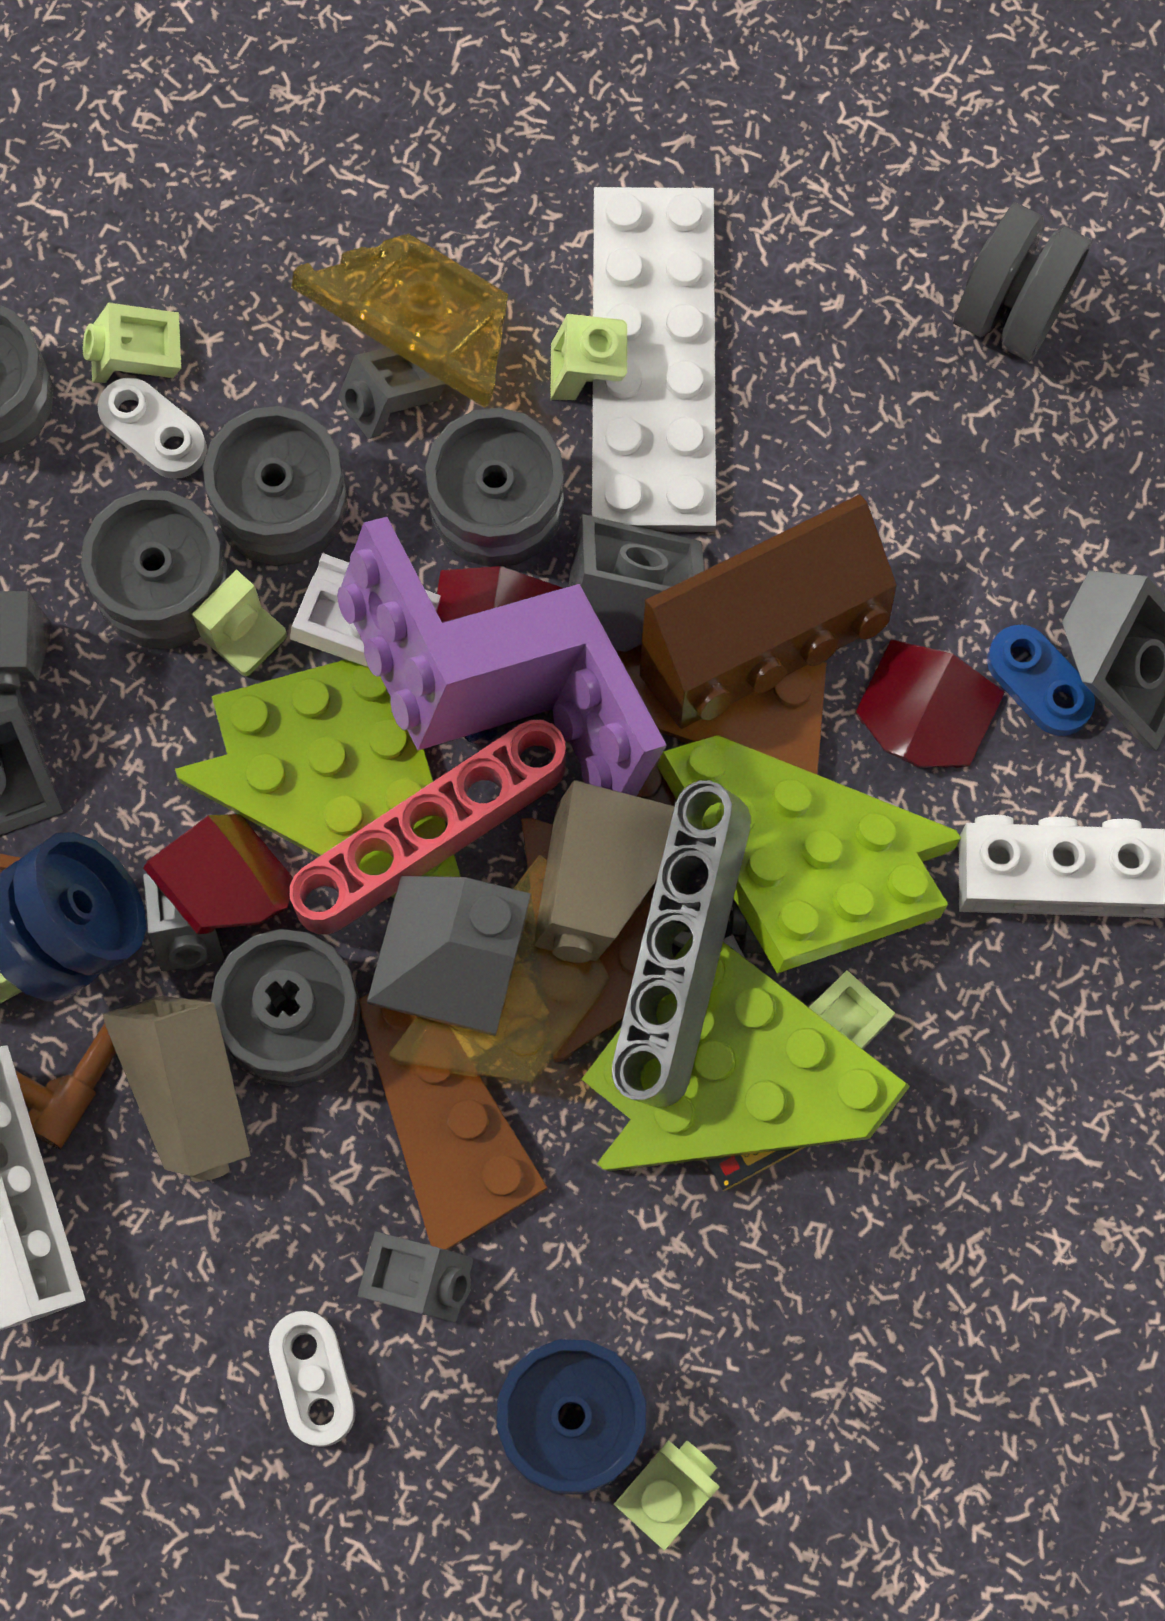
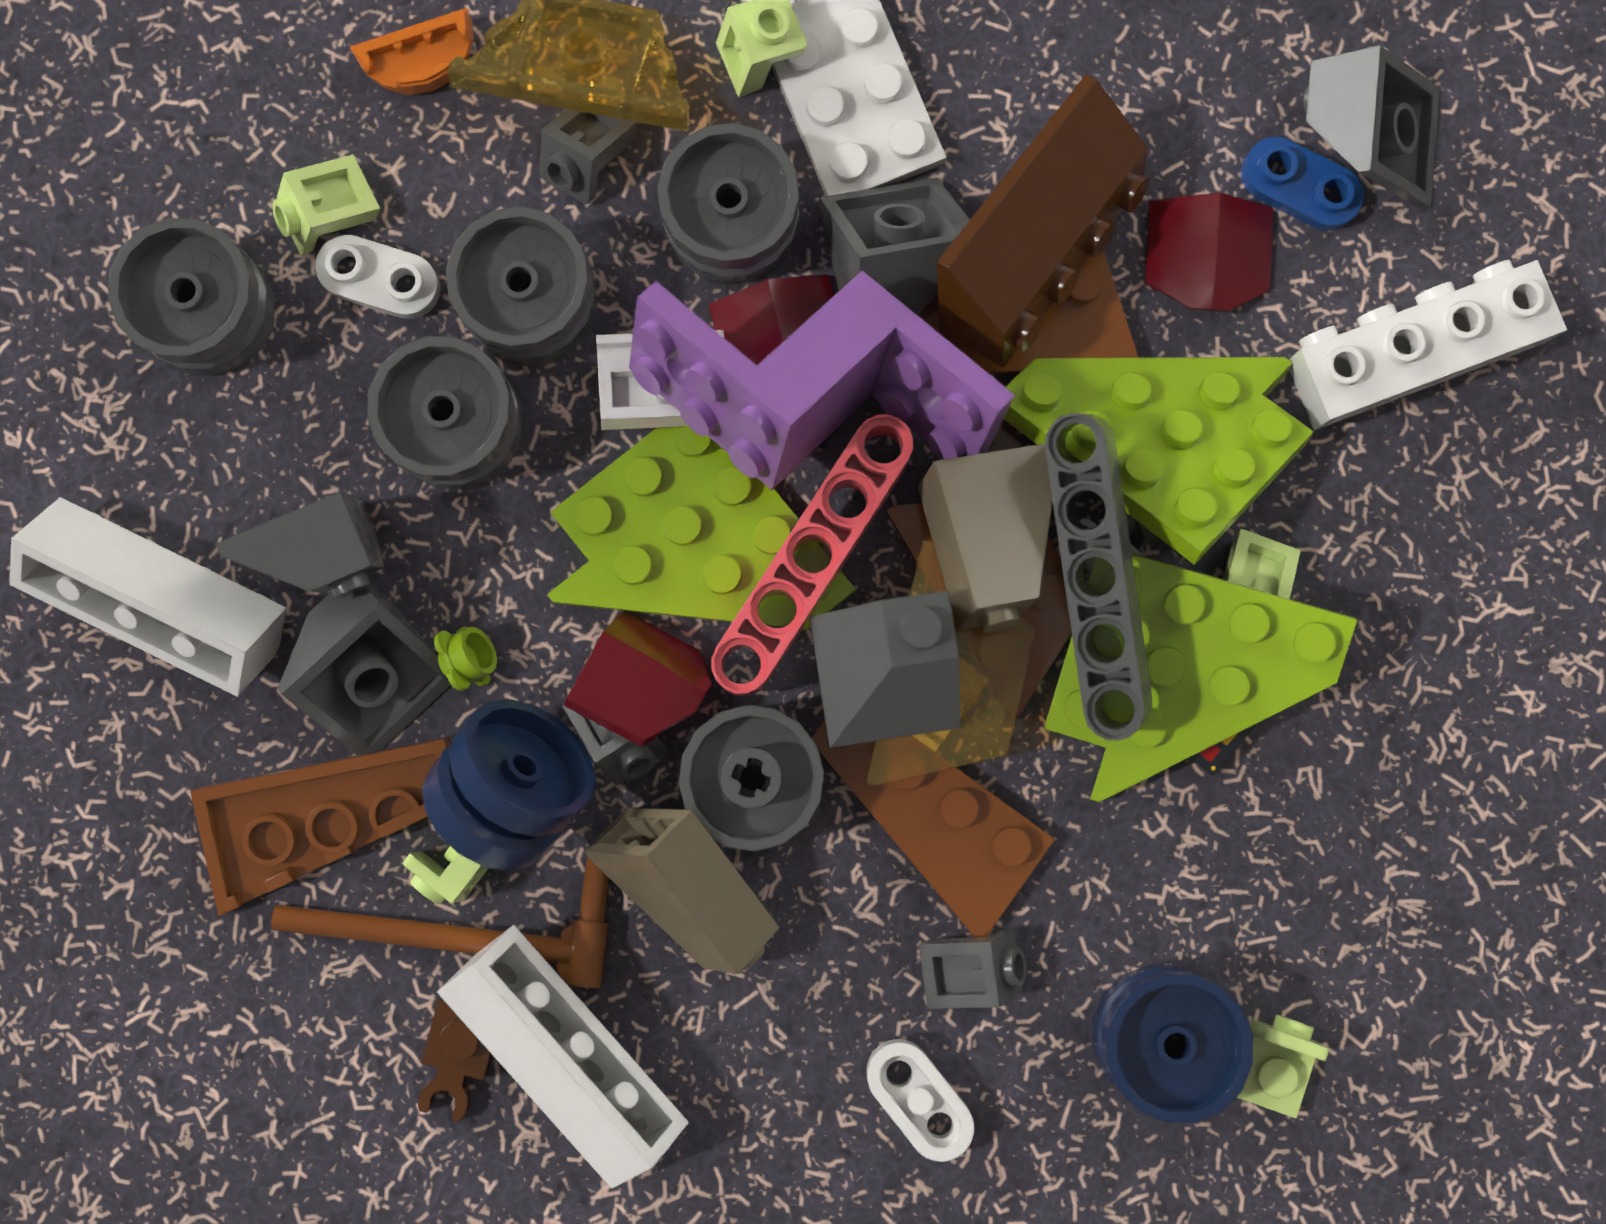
camera: 20 degrees left, 10 degrees up
yellowish green bracket [192,569,287,676] -> none
none -> orange plate [350,8,474,95]
none -> lime plate [434,627,497,691]

